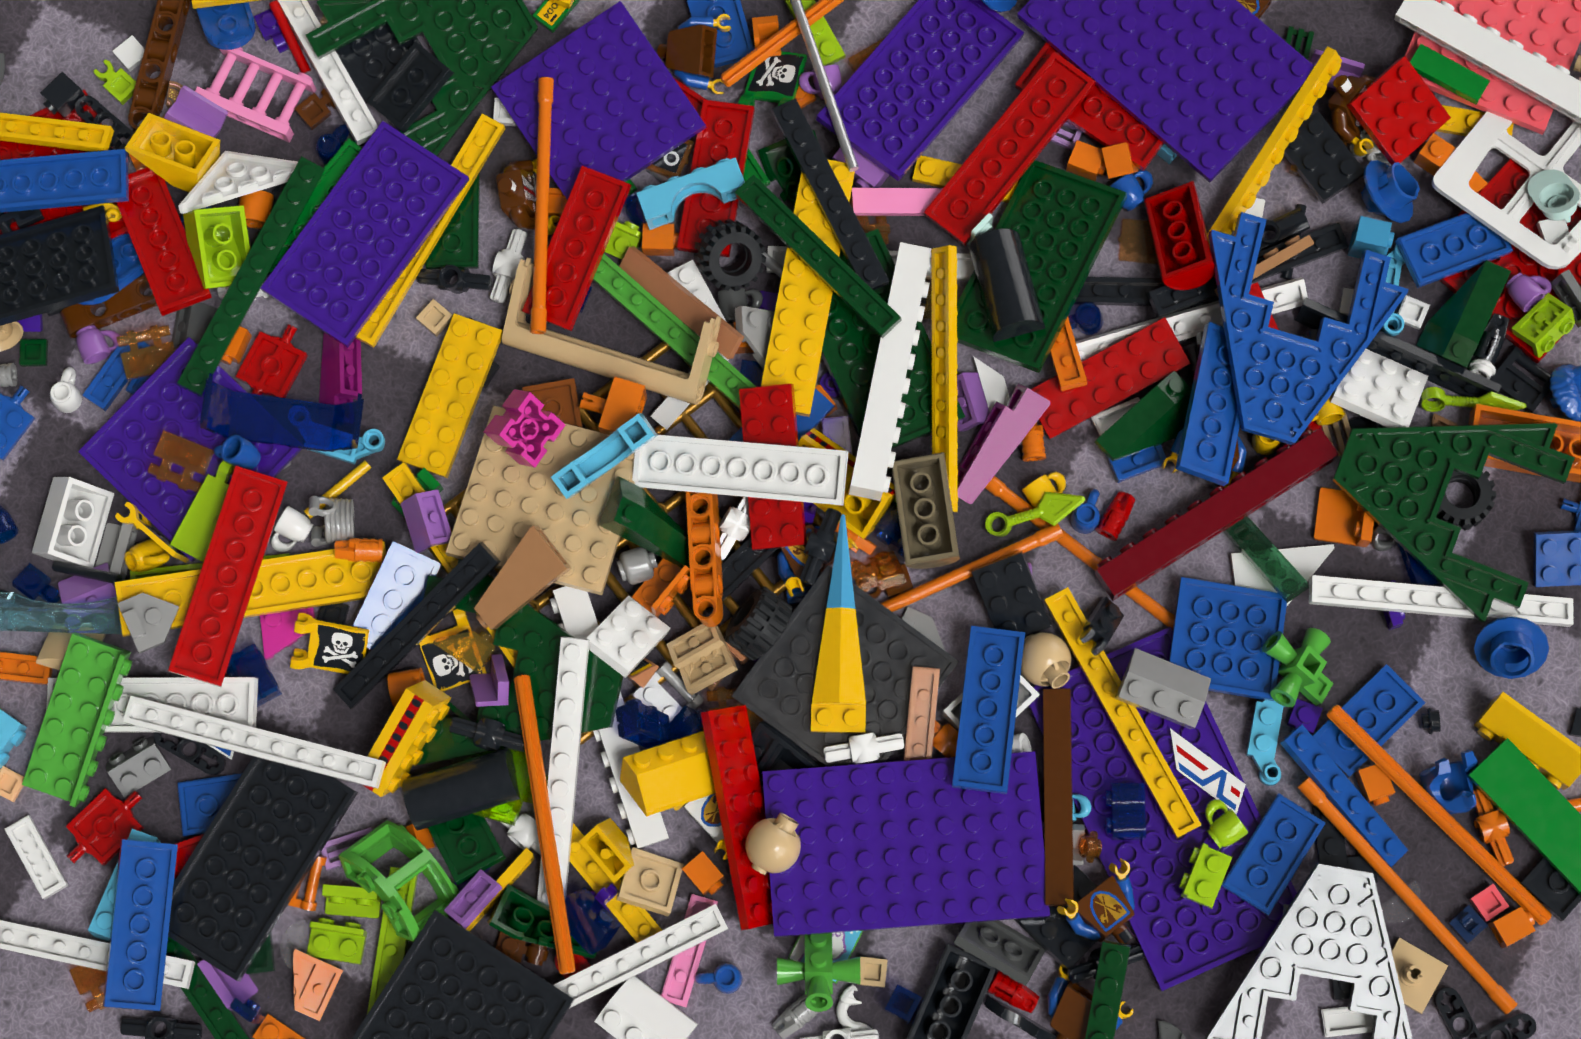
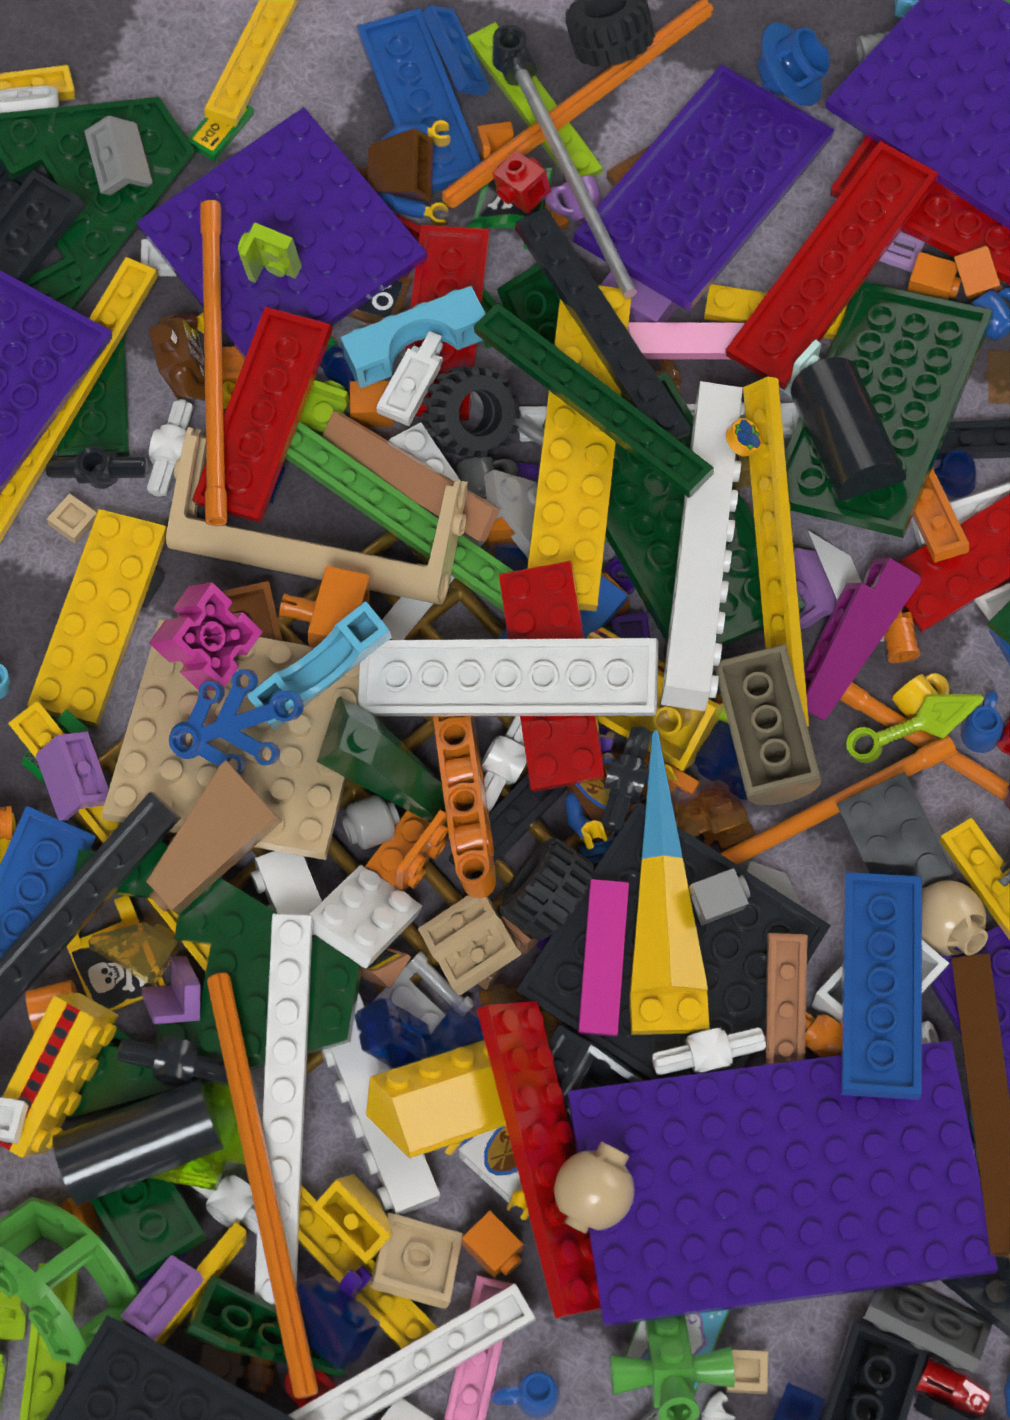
camera: 10 degrees left, 10 degrees down
none -> light grey panel [84,116,152,195]
none -> blue plant [169,669,304,775]
none -> lime bracket [238,222,302,282]
none -> white hinge [376,331,443,426]
none -> red brick [493,151,551,214]
none -> dark pink tile [578,879,629,1036]
none -> light grey brick [689,868,750,926]
none -> tile [726,418,762,457]

